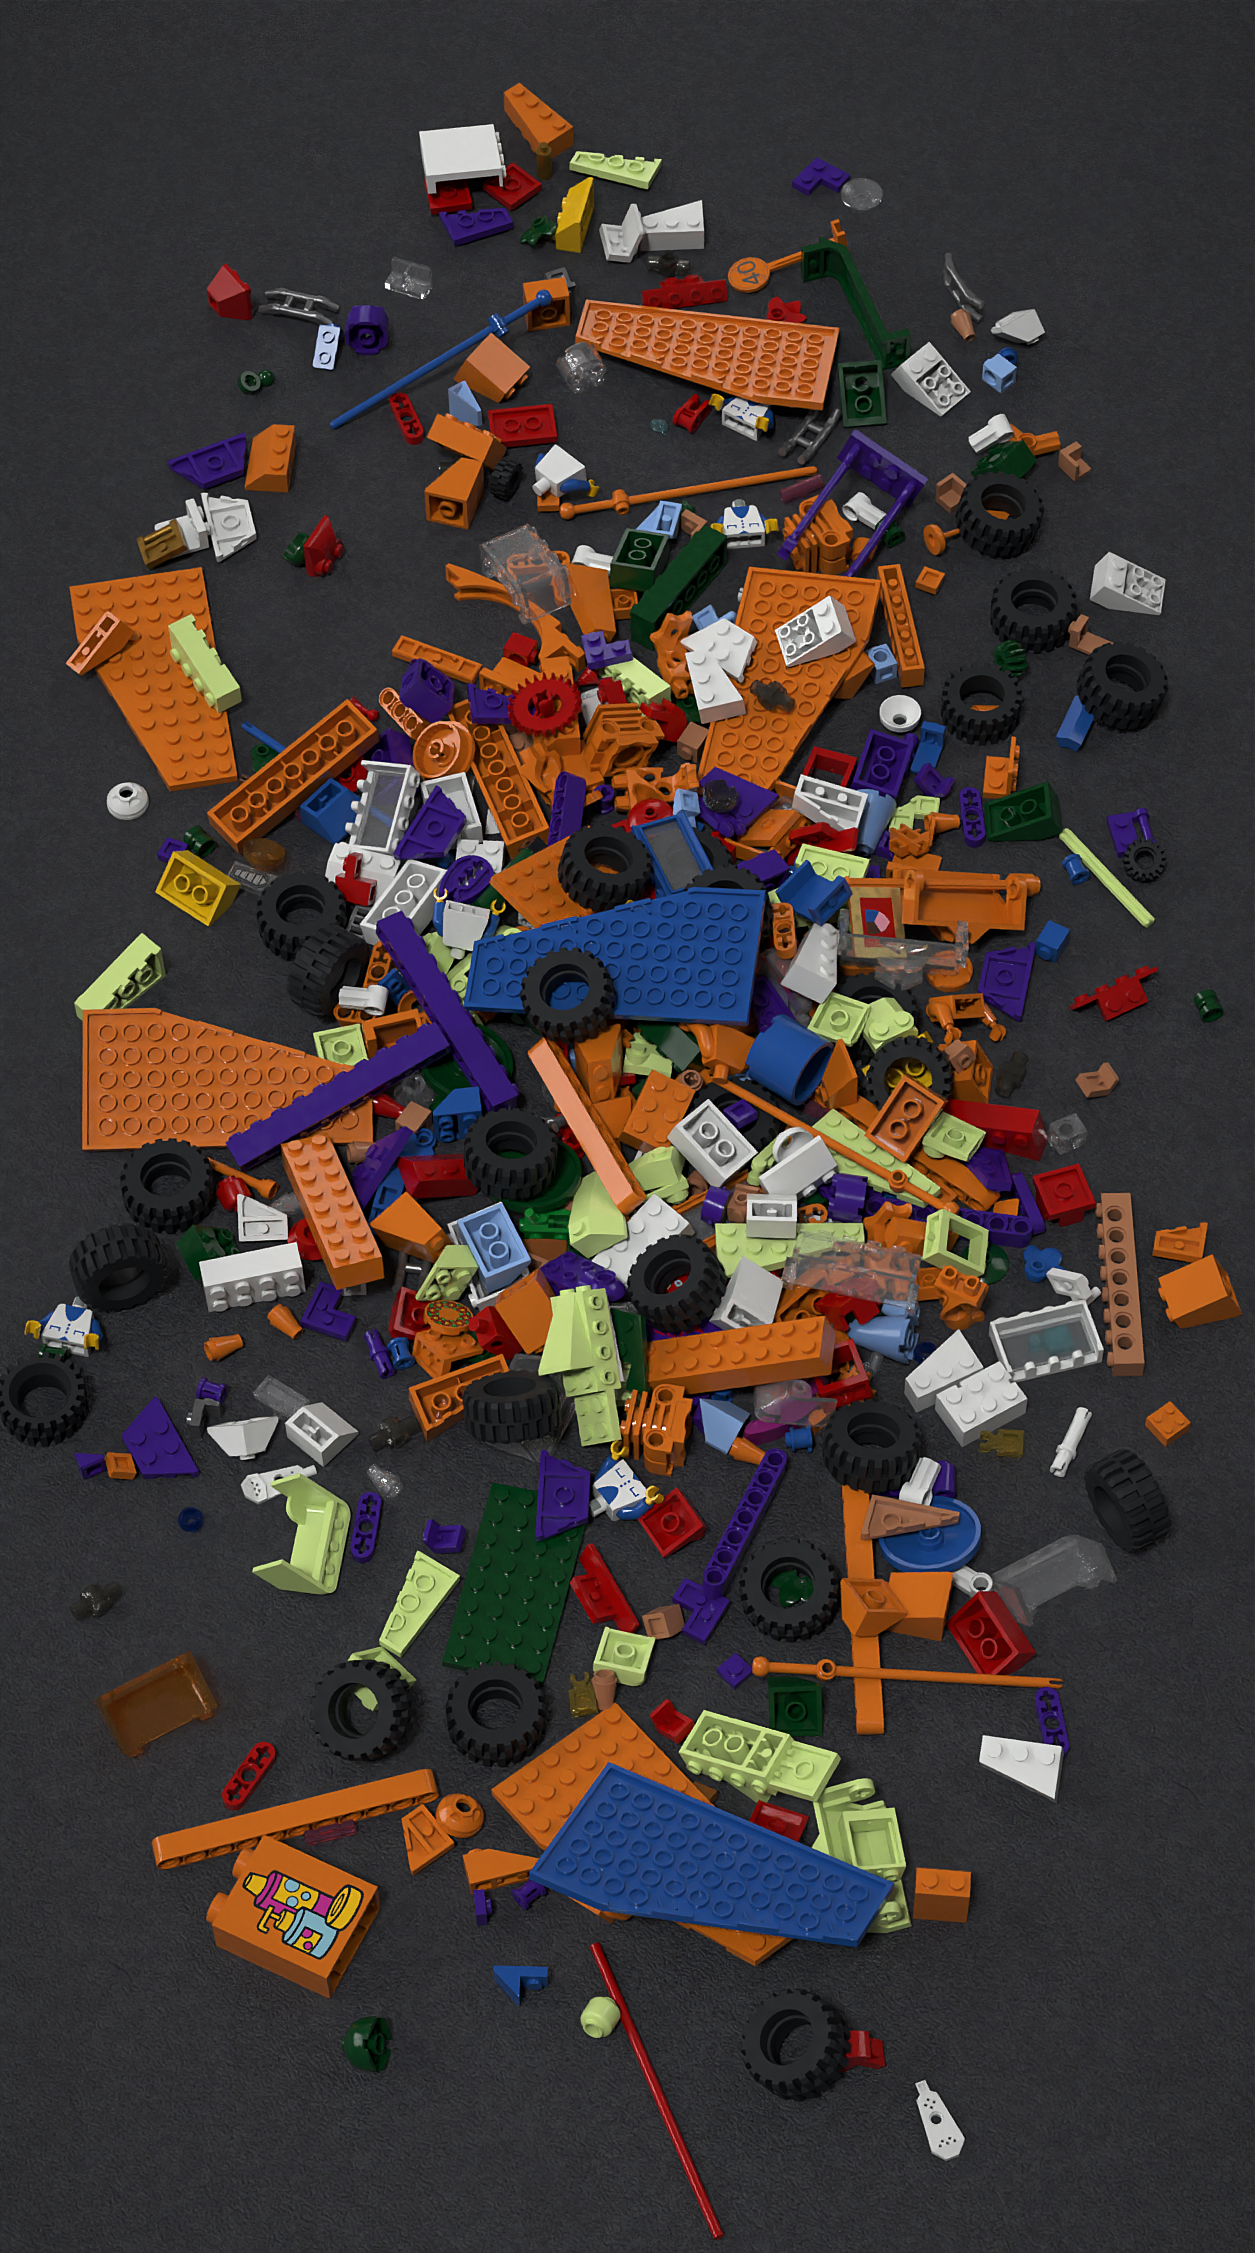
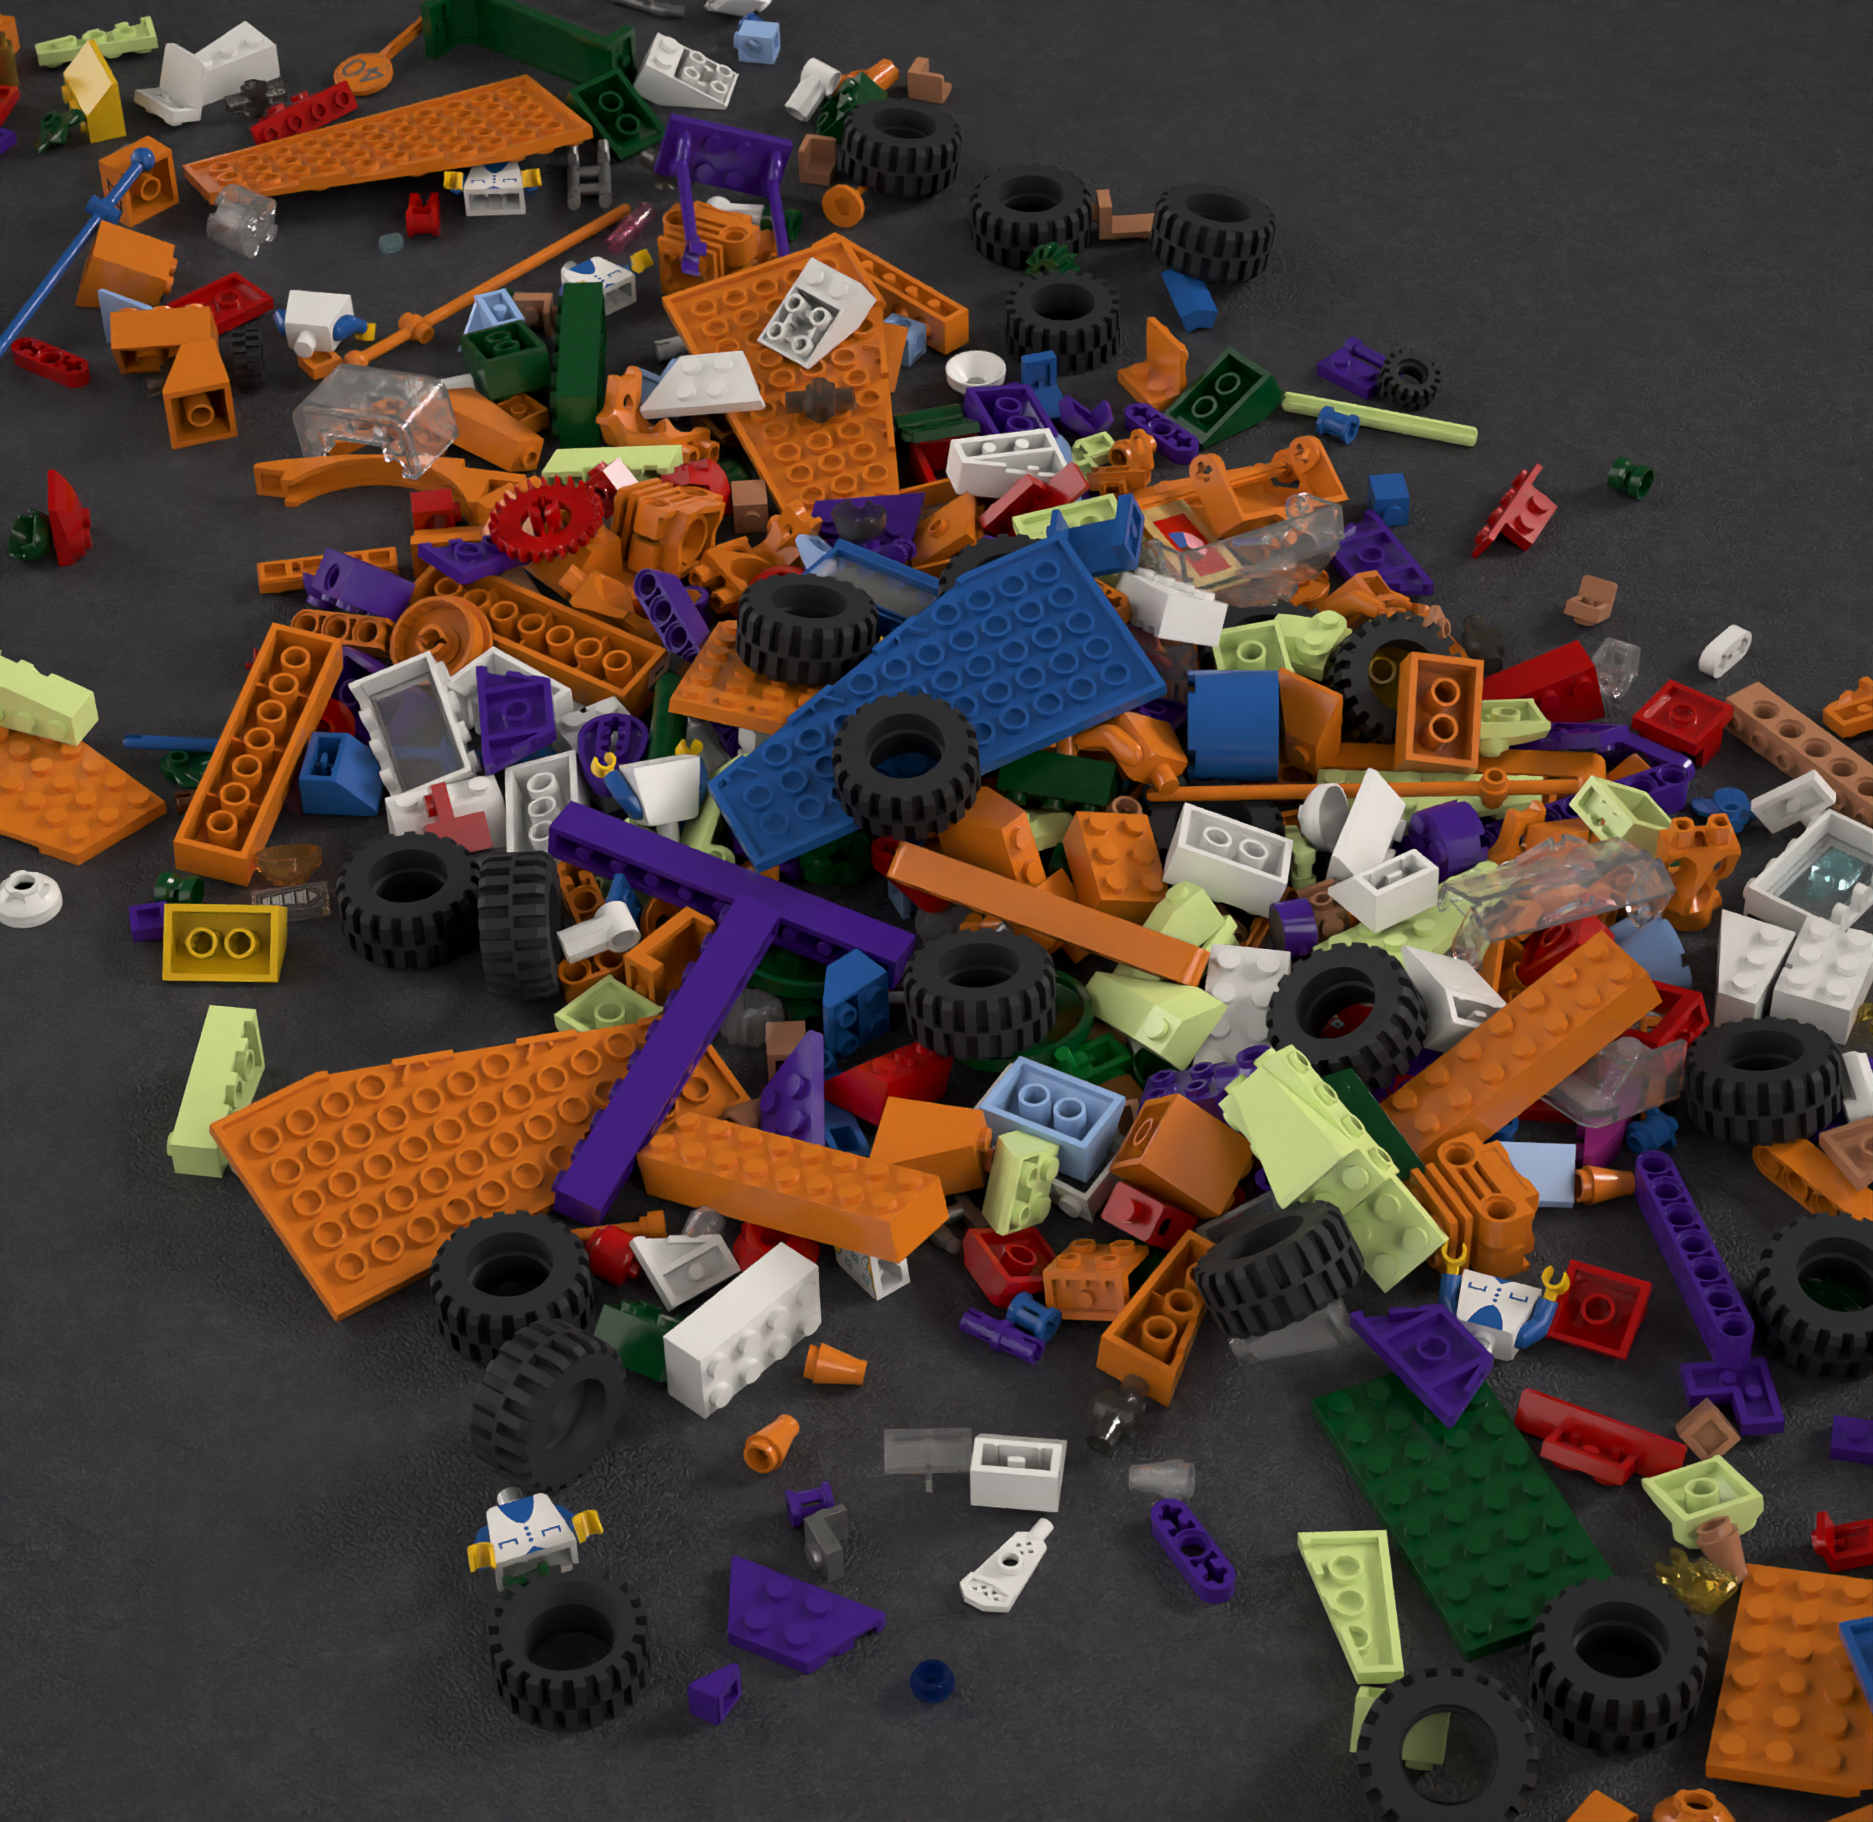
camera: 35 degrees left, 15 degrees down
orange plate [104,1452,136,1480] -> none
white slope [207,1416,278,1460] -> none
yellowish green windscreen [252,1473,351,1595] -> none
dark purple plate [300,1281,356,1341] -> none
red cone [373,1092,406,1119] -> none
tile [423,1300,473,1336] -> none
dark purple bracket [423,1519,466,1553] -> none
dark purple plate [581,631,633,670] -> none
white wedge [685,648,746,724] -> none
dark purple plate [723,1099,758,1129] -> none
red plate [766,296,807,324] -> none
clear blue plate [913,1341,937,1364] -> none
orange plate [915,566,945,595] -> none
nougat cone [950,309,976,342] -> none
white slope [1090,552,1166,615] -> none
none -> dark green piece [892,403,980,448]
none -> white beam [1698,625,1752,678]

